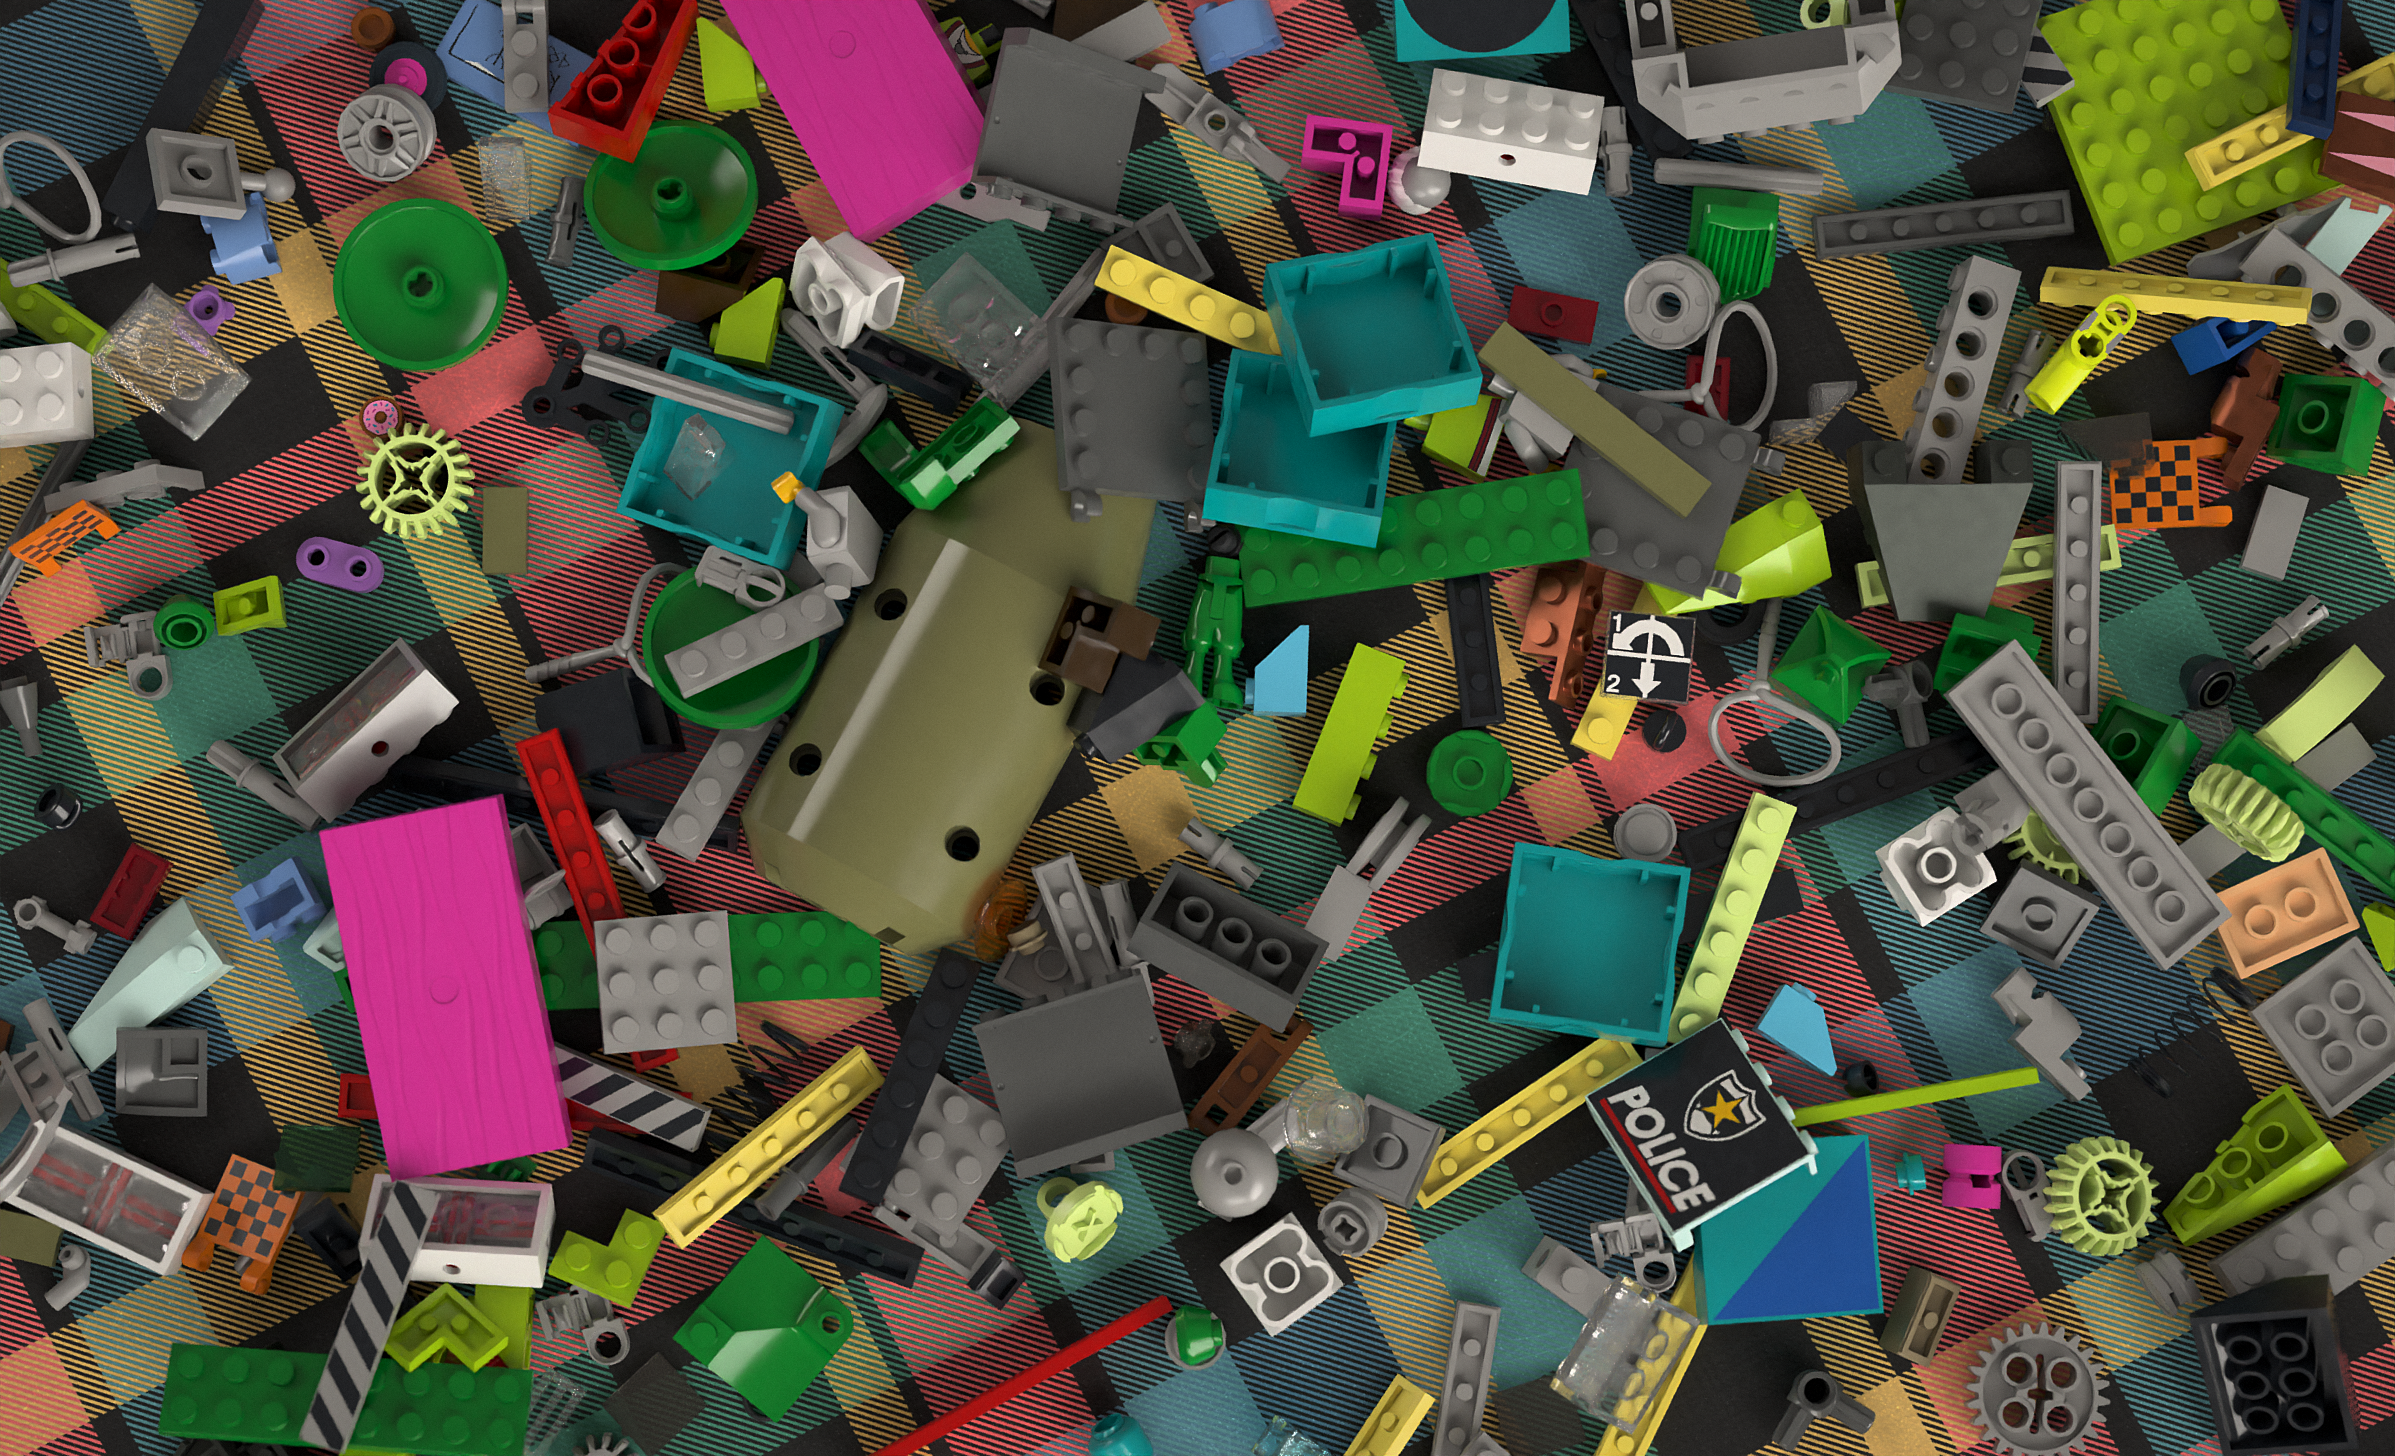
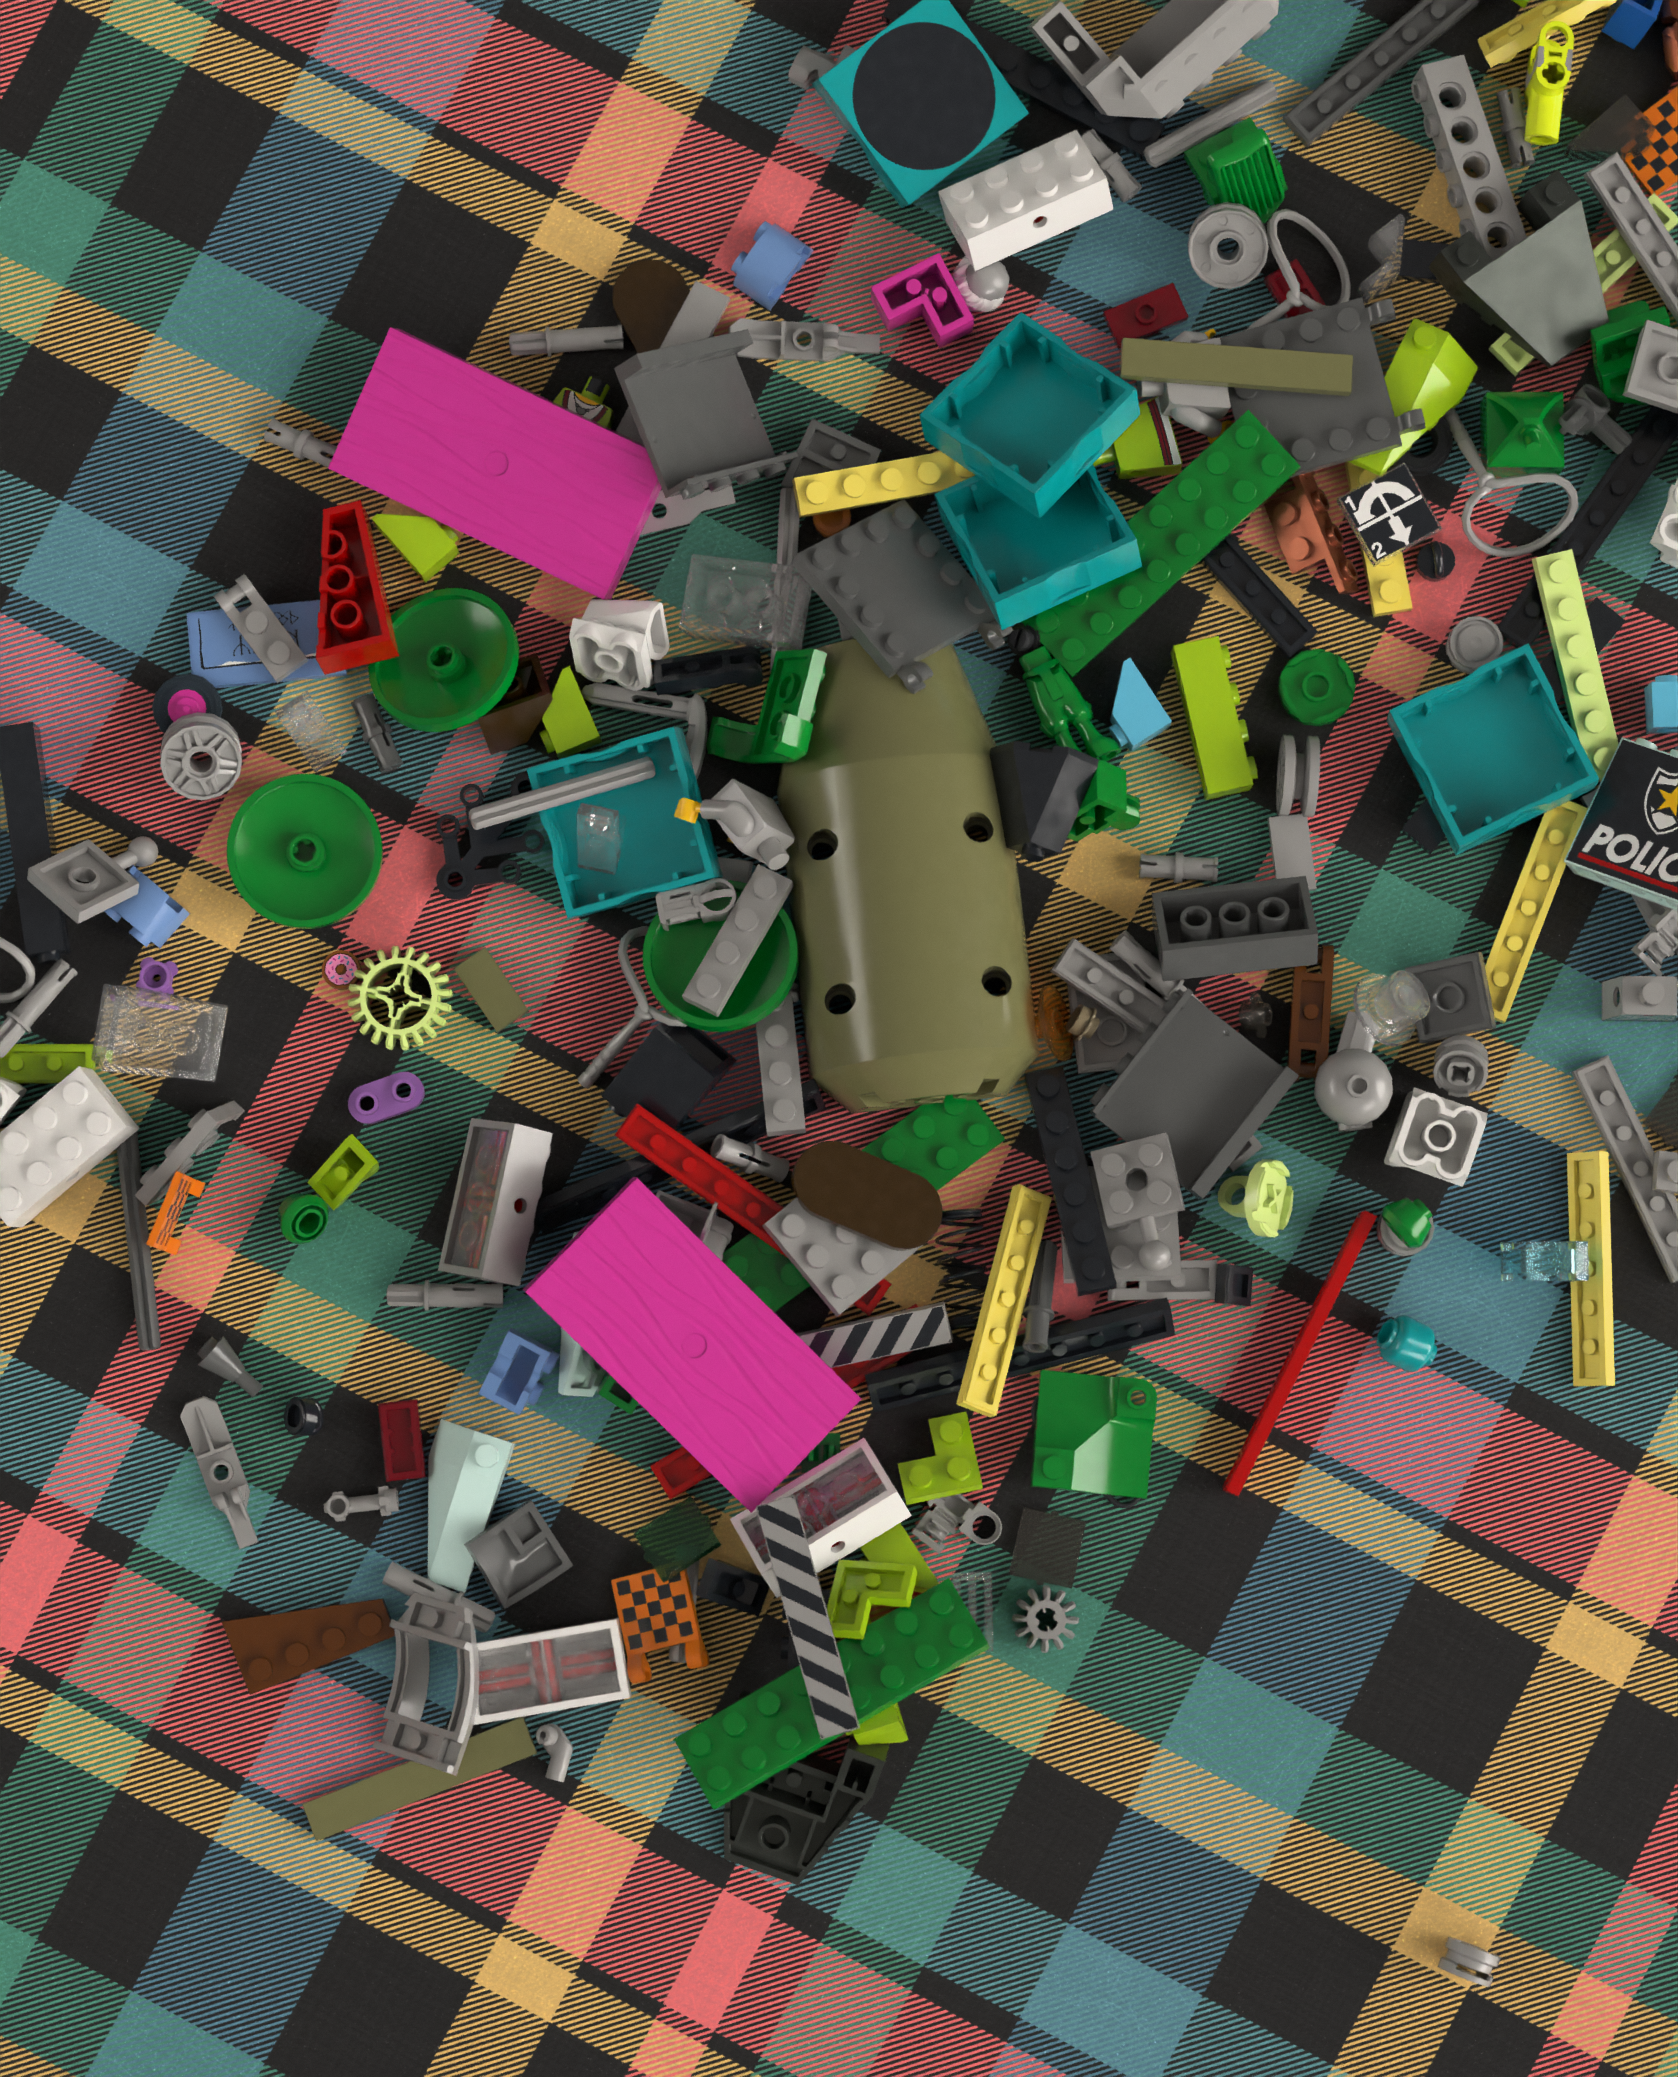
camera: 35 degrees left, 0 degrees up
light grey piece [83,611,173,701] -> none
dark orange tile [351,7,396,52] -> none
dark brown brick [1037,585,1161,694] -> none
none -> dark brown tile [791,1141,942,1251]
none -> light grey plate [1091,1132,1185,1271]

